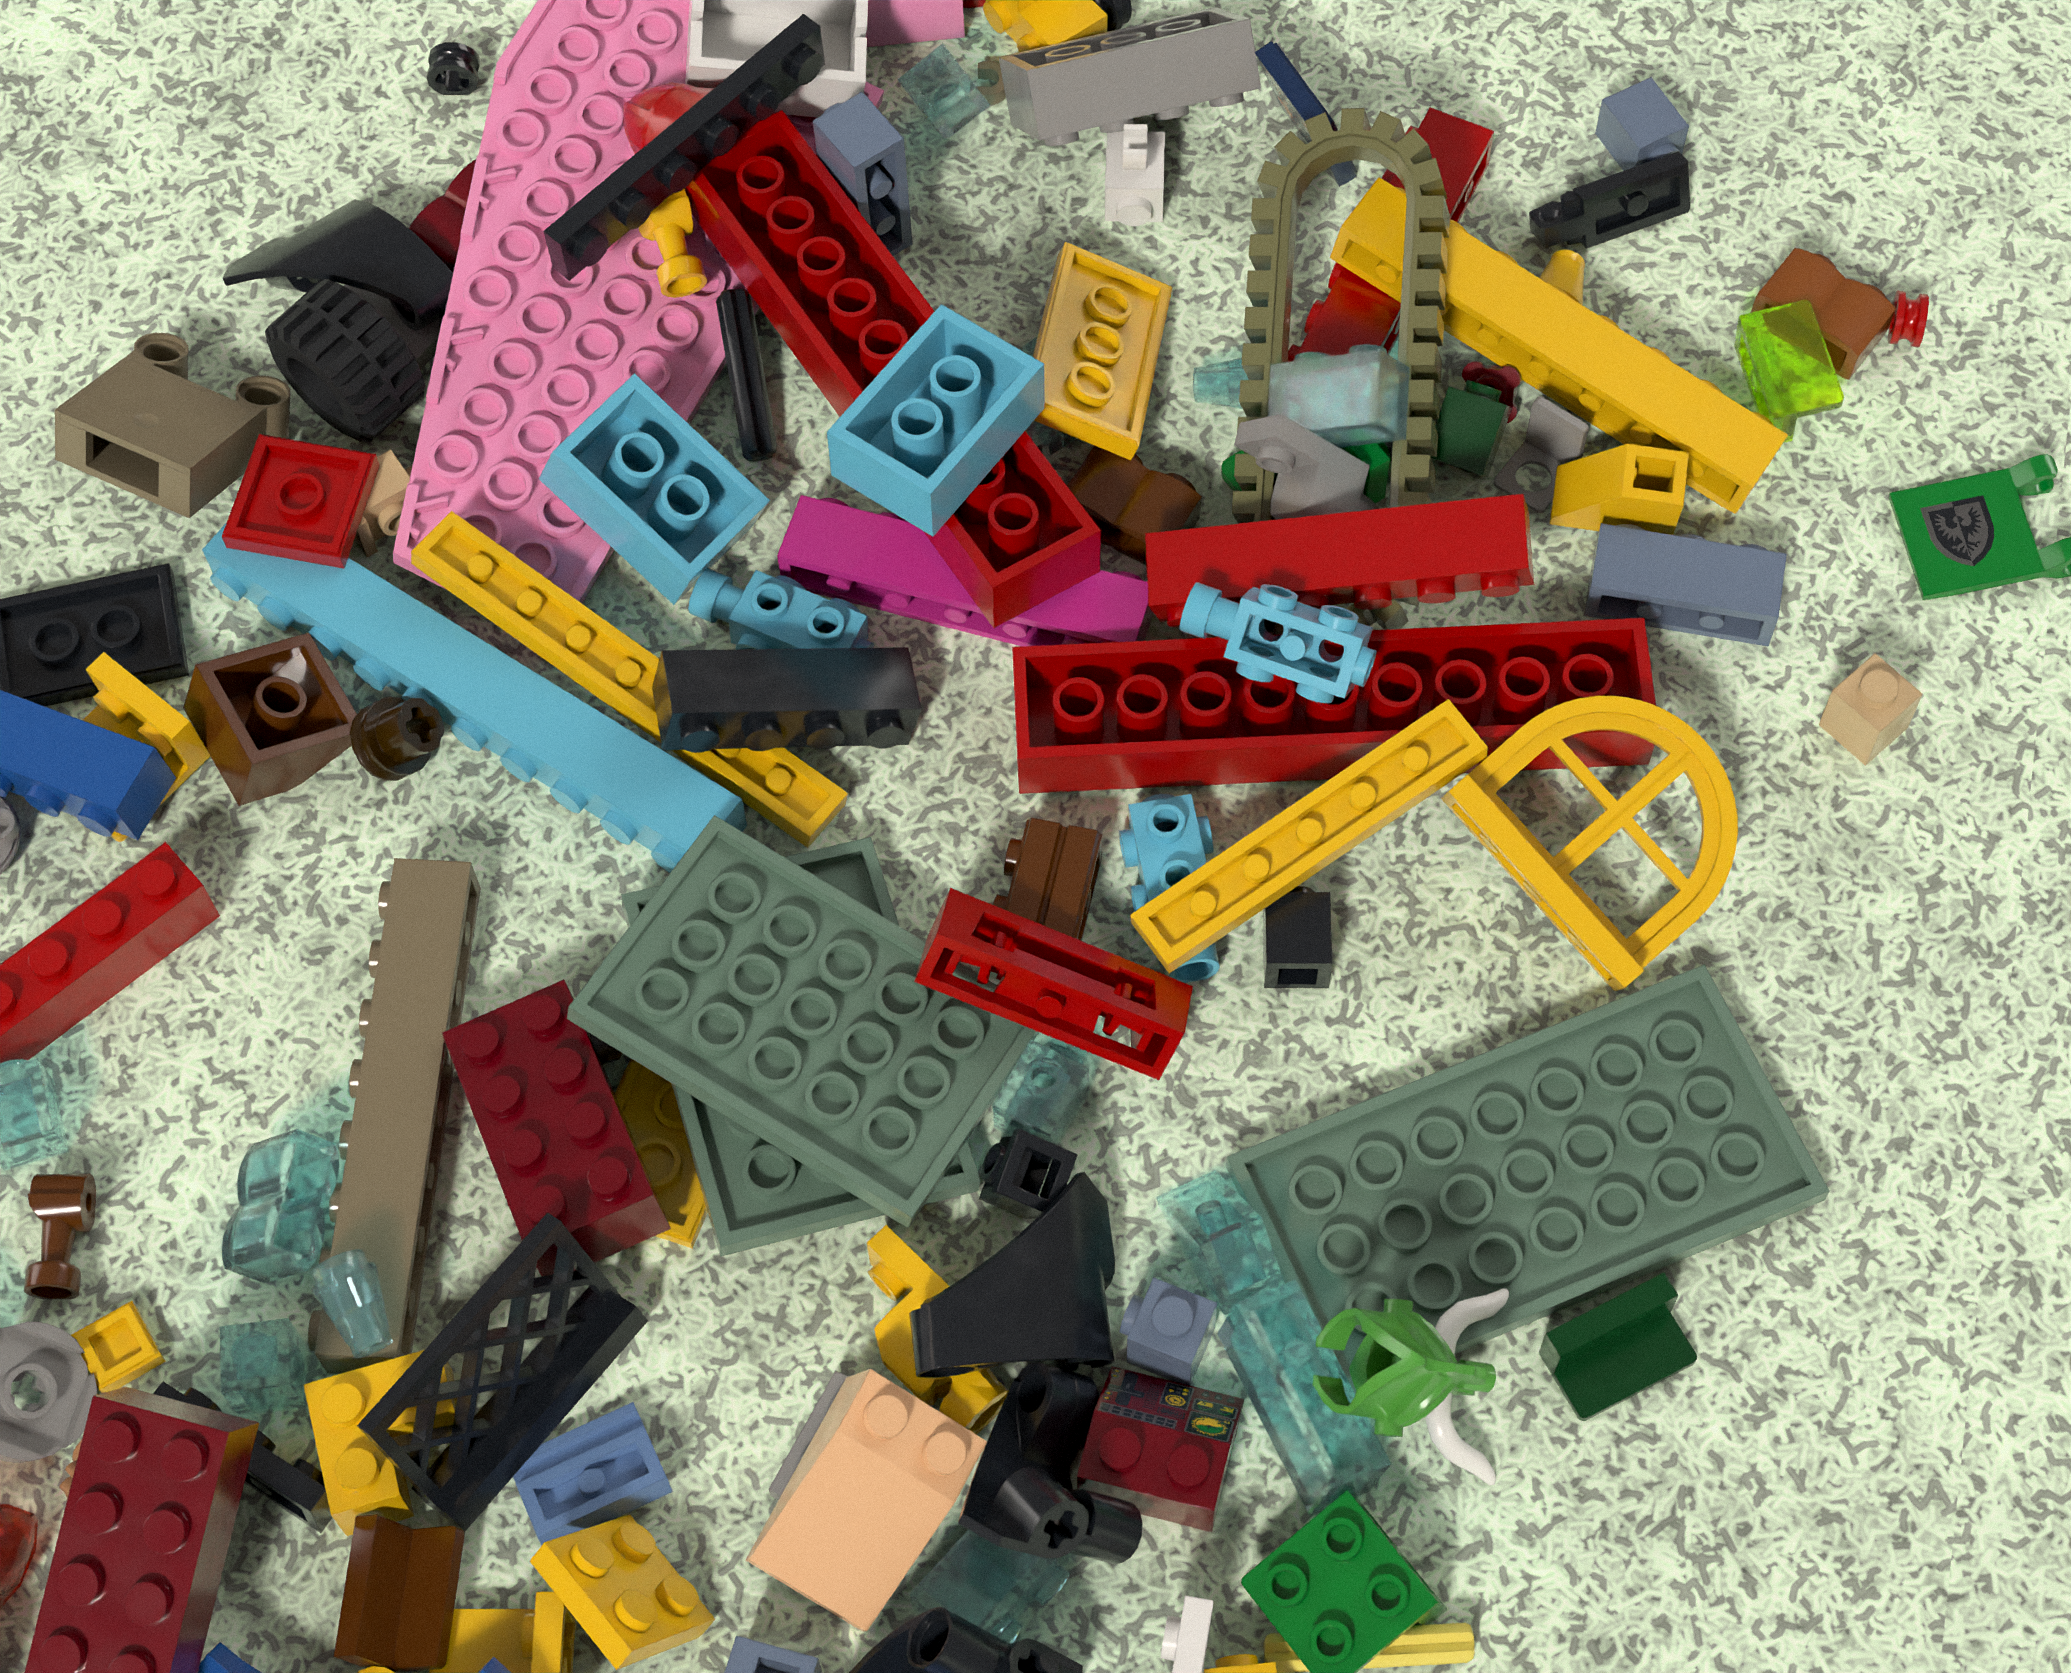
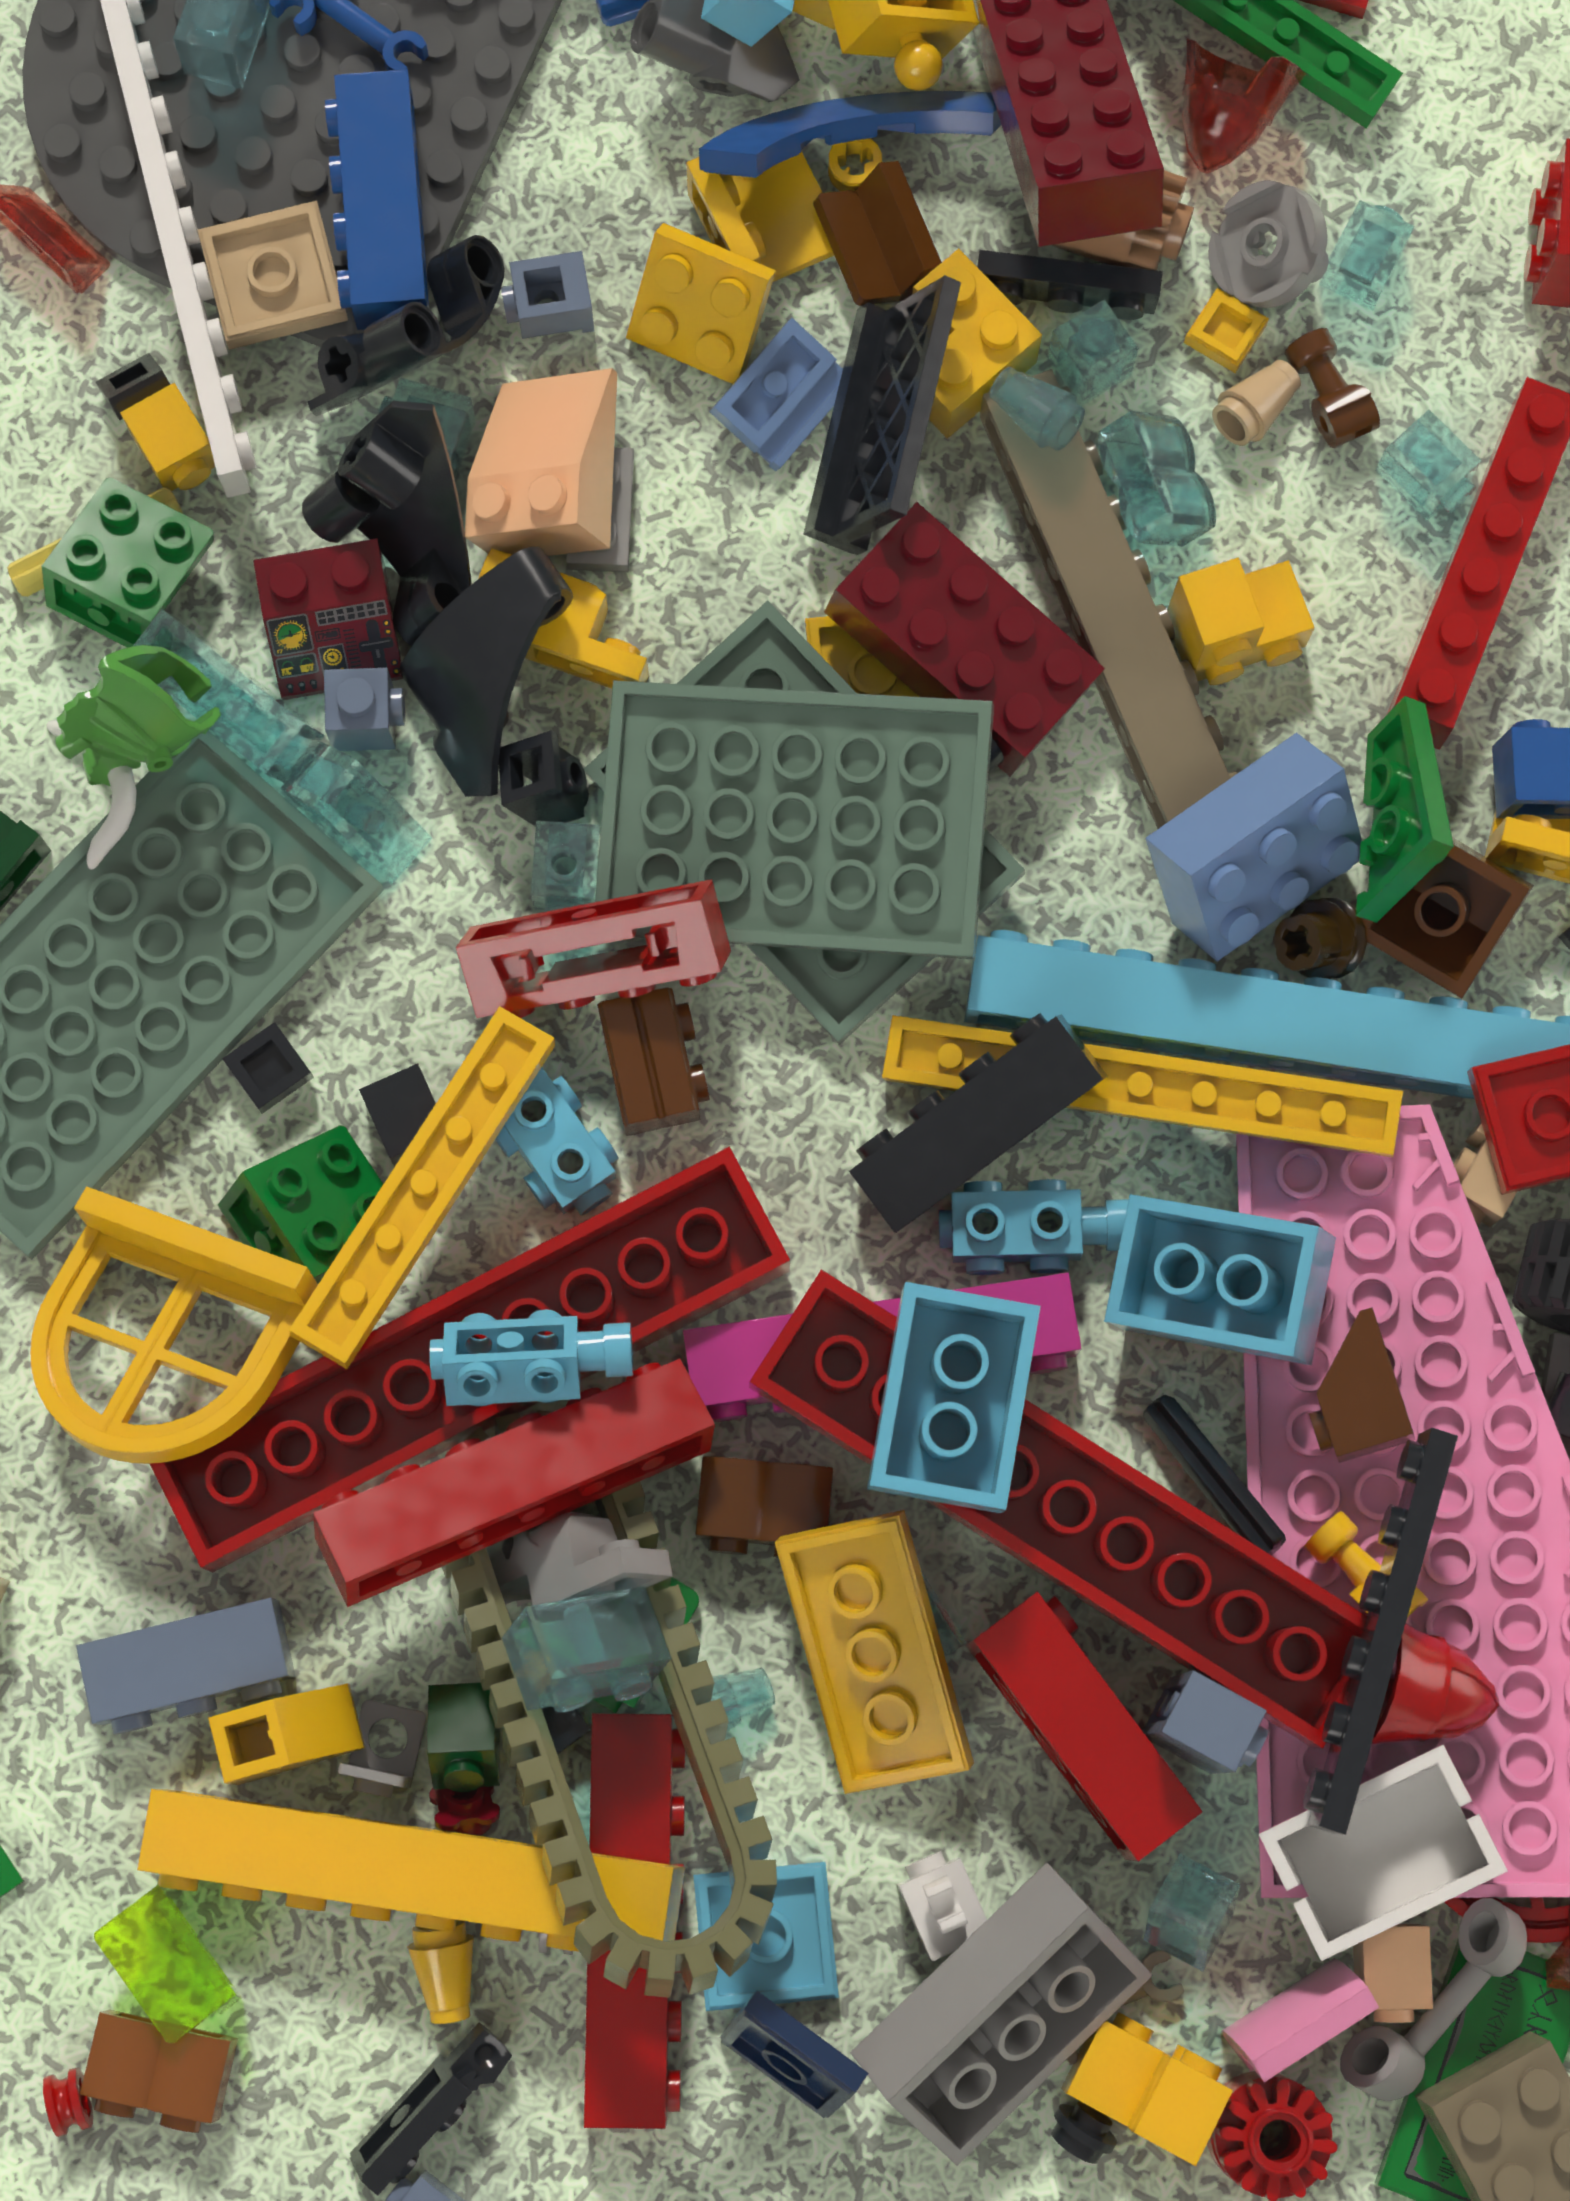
camera: 150 degrees right, 15 degrees up
none -> green bracket [218,1125,383,1284]
none -> black plate [222,1022,314,1114]
none -> medium azure tile [693,1861,839,2011]
none -> red brick [966,1591,1203,1862]
none -> medium blue brick [1145,732,1362,962]
none -> yellow brick [1167,557,1315,685]
none -> tan cone [1212,360,1301,446]
none -> reddish brown slope [1309,1307,1415,1463]
none -> green wing [1356,696,1454,923]

